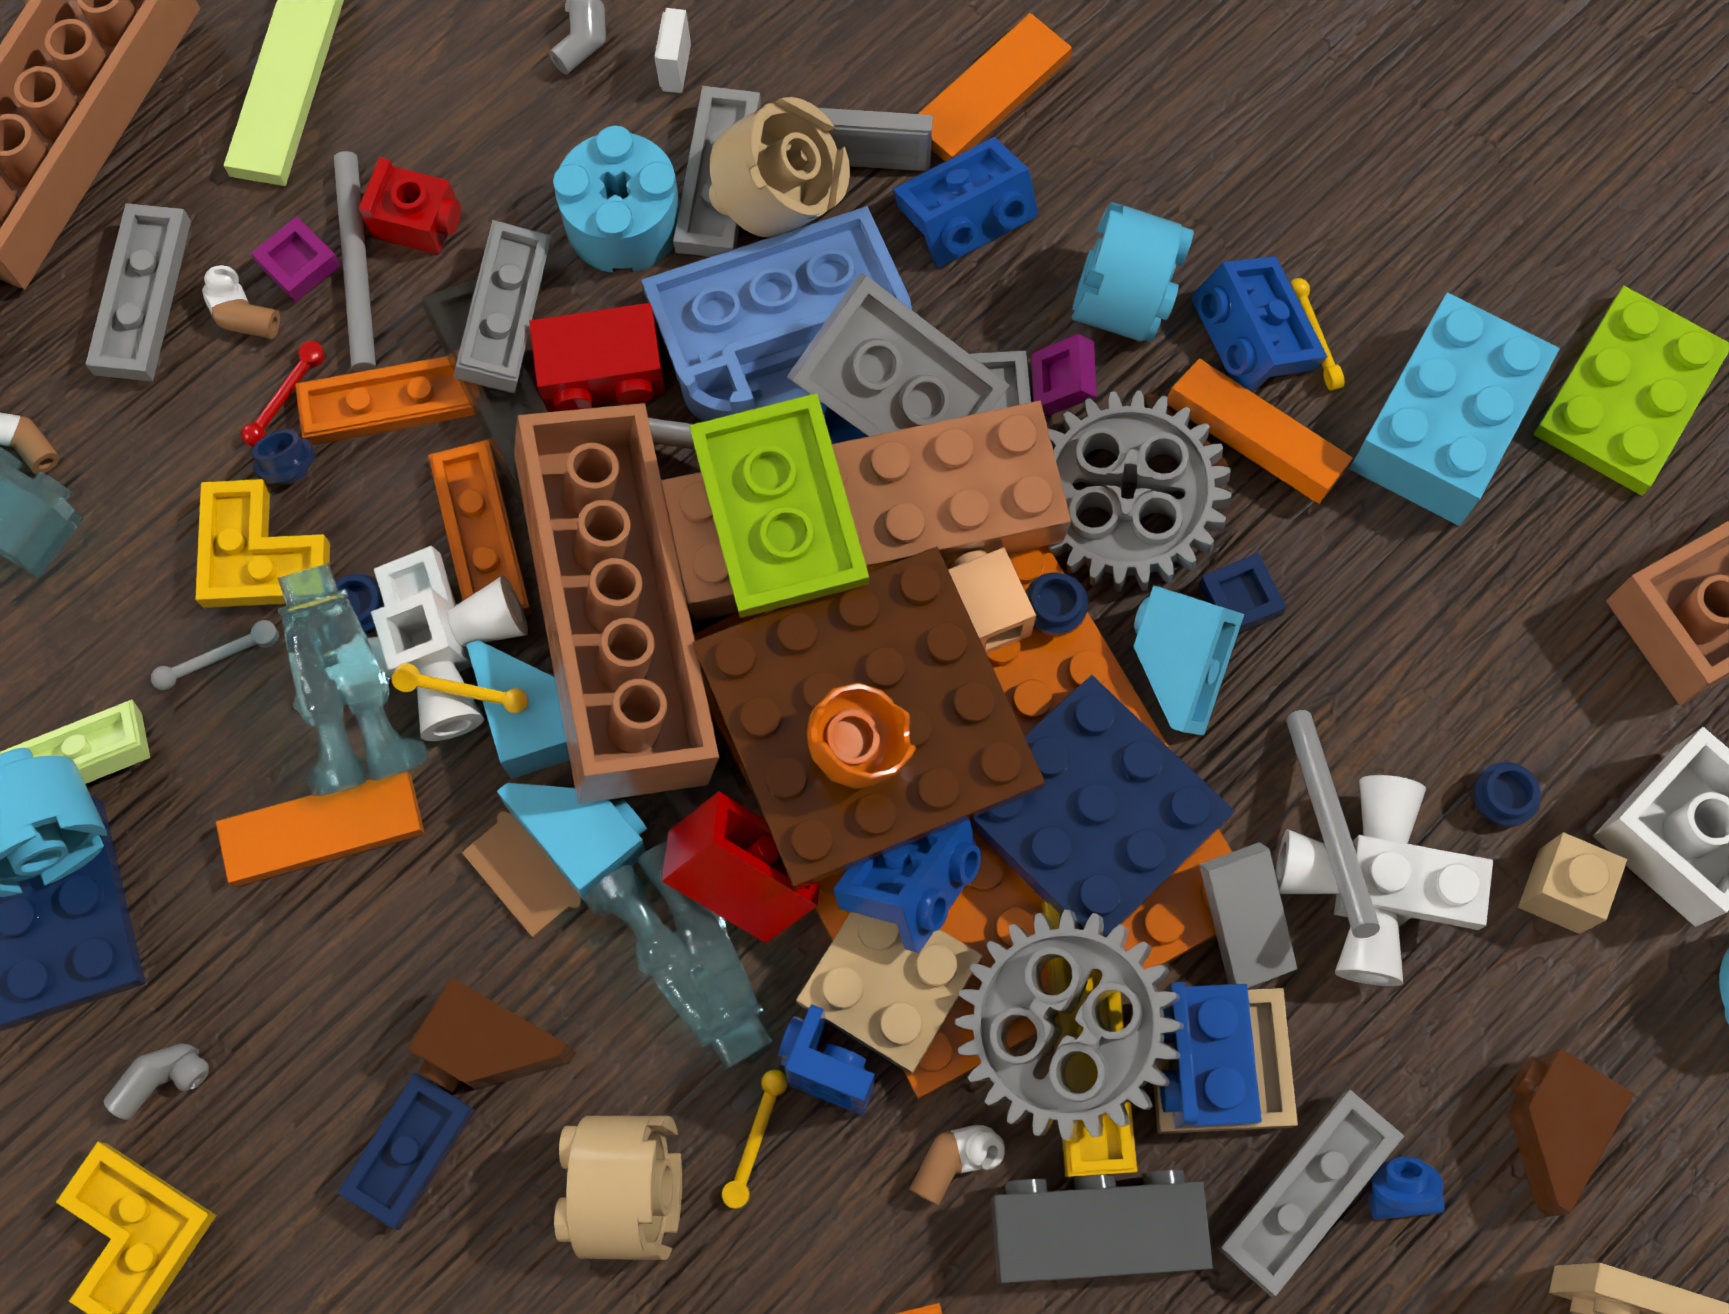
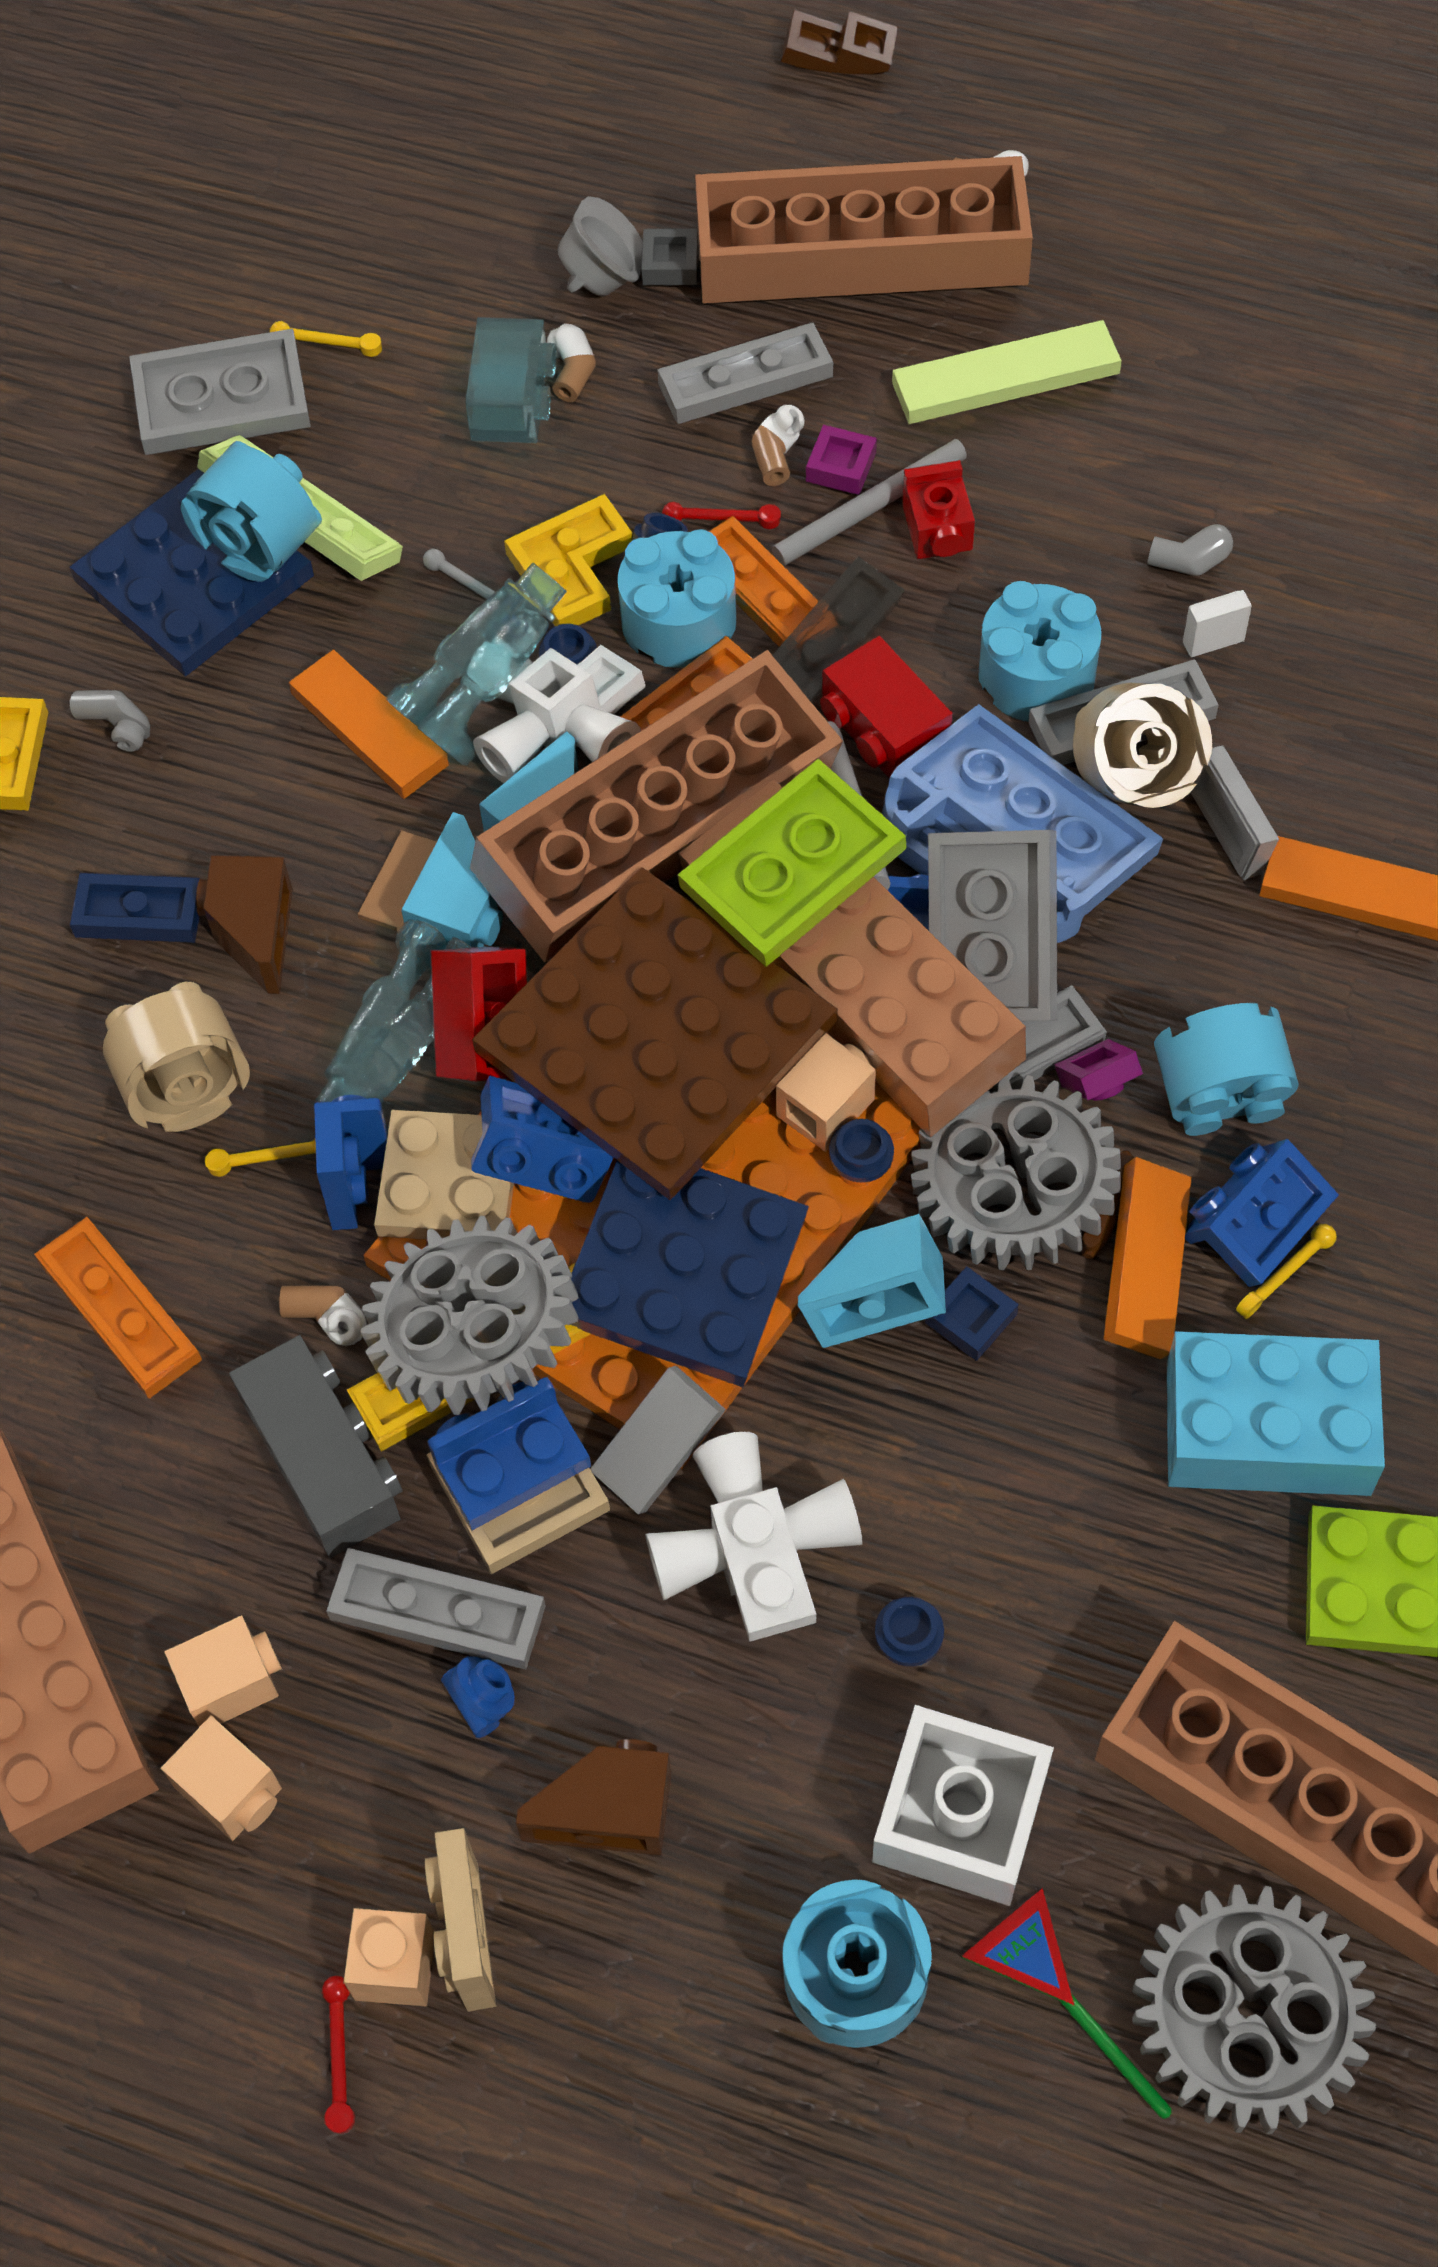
camera: 65 degrees right, 10 degrees down
yellow hinge [391,663,529,714] -> none
light grey tile [453,220,551,393] -> none
orange hair [807,683,916,789] -> none
blue bracket [893,137,1038,267] -> none
light grey bar [1286,710,1380,938] -> none
tan brick [1518,832,1628,934] -> none
none -> medium azure brick [618,529,736,668]

